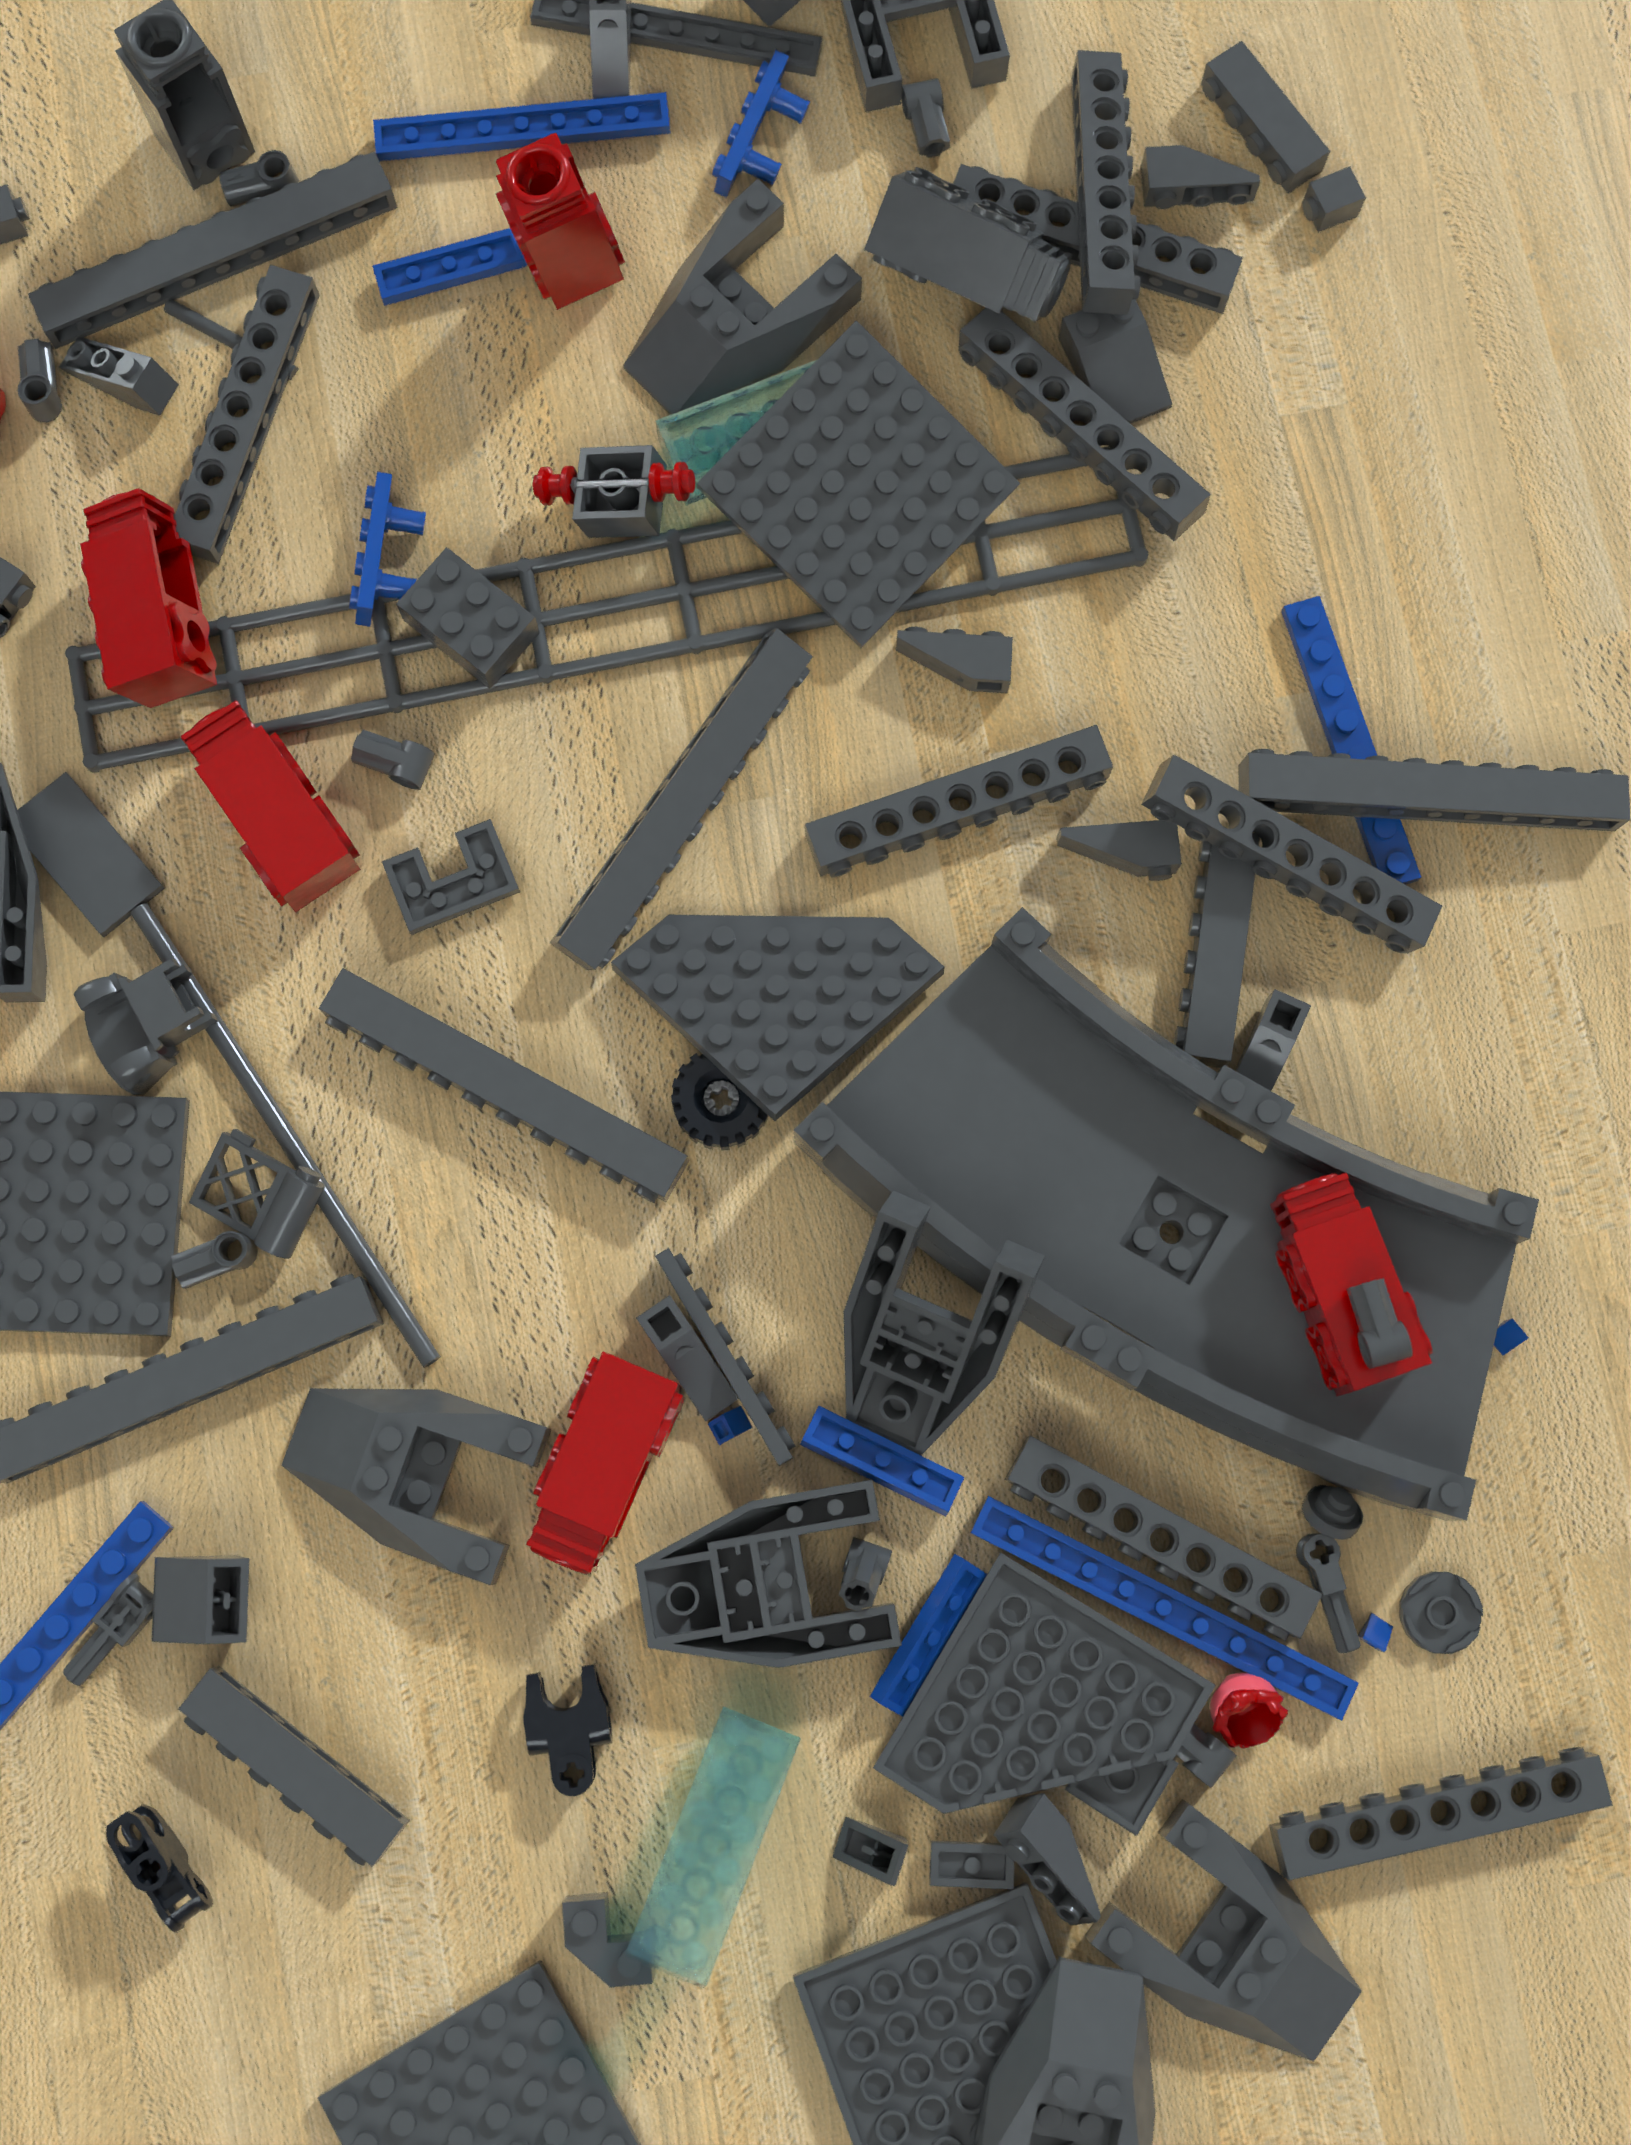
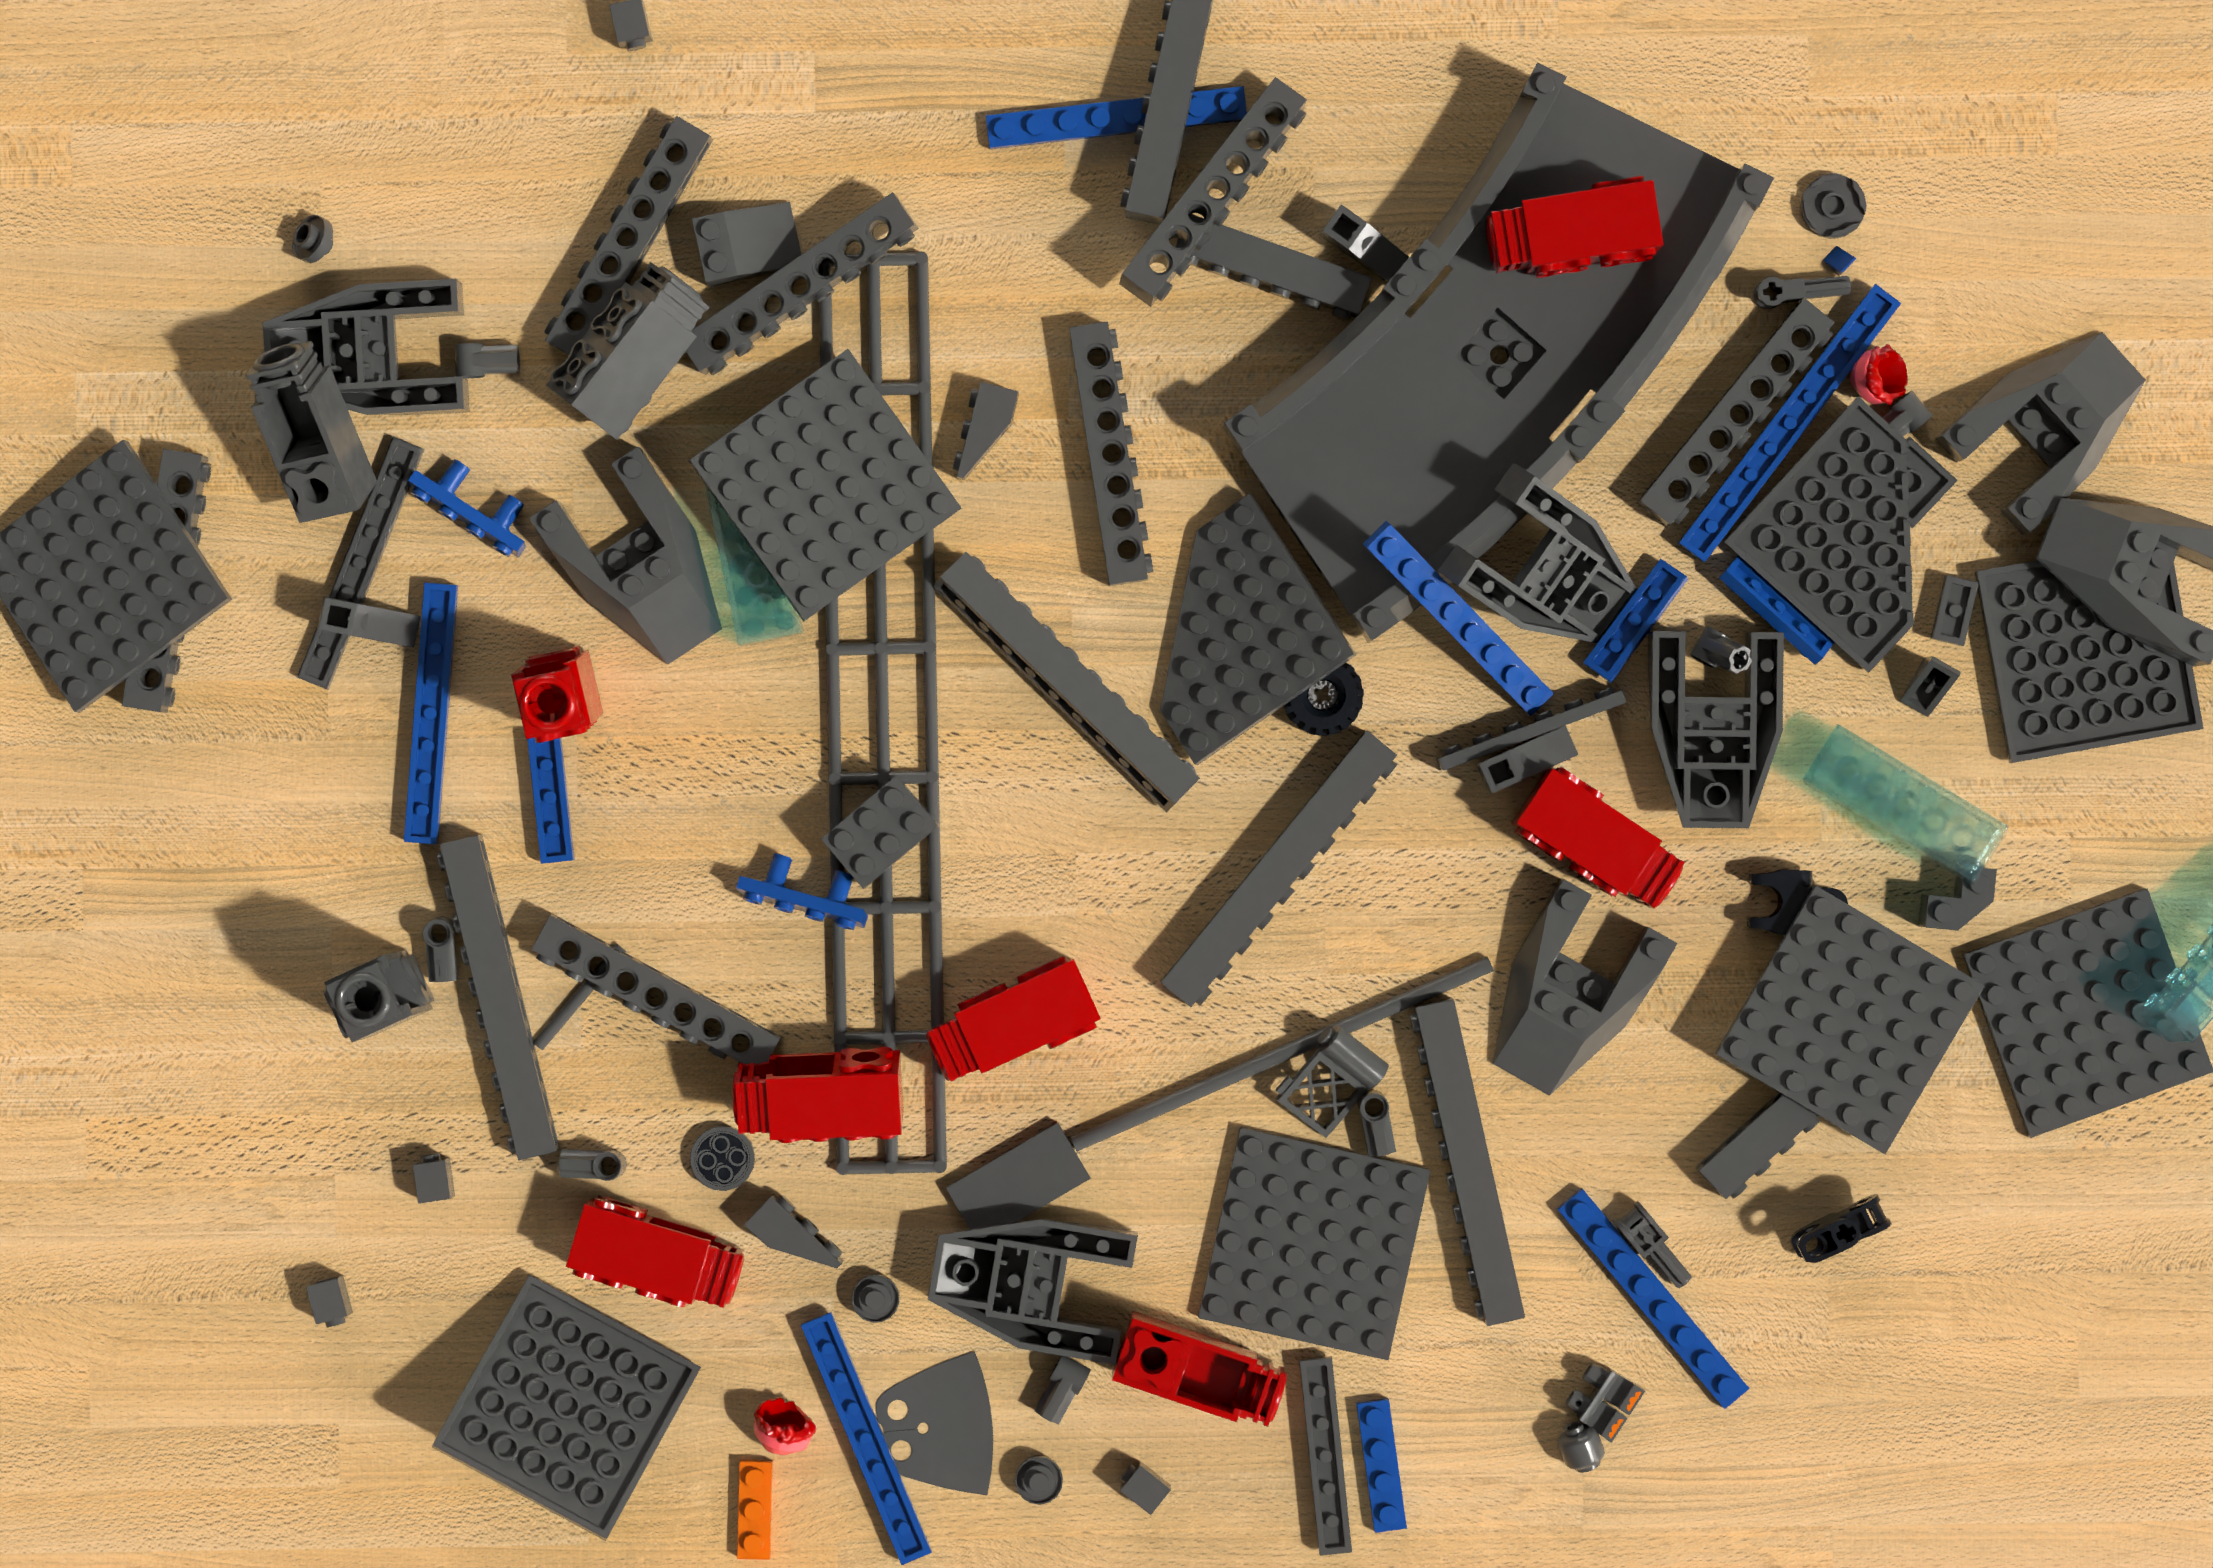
camera: 75 degrees left, 10 degrees up
dark grey slope [59,336,179,416] -> none
dark grey piece [74,958,218,1095] -> none
dark grey slope [152,1555,249,1644] -> none
dark grey piece [351,729,435,790] -> none
dark grey plate [382,819,520,935] -> none
dark grey brick [532,445,695,538] -> none
blue piece [708,1406,752,1445] -> none
dark grey slope [994,1793,1101,1926] -> none
dark grey slope [1056,820,1182,881] -> none
dark grey brick [1071,50,1140,315] -> none
dark grey slope [1141,145,1260,209] -> none
dark grey brick [1201,41,1330,193] -> none
dark grey brick [1269,1747,1613,1881] -> none
dark grey plate [1302,1485,1363,1540] -> none
dark grey piece [1346,1278,1412,1369] -> none
blue piece [1494,1318,1529,1356] -> none
none -> tile [690,1126,755,1191]
none -> blue plate [1363,521,1554,716]
none -> dark grey plate [1715,885,1985,1154]

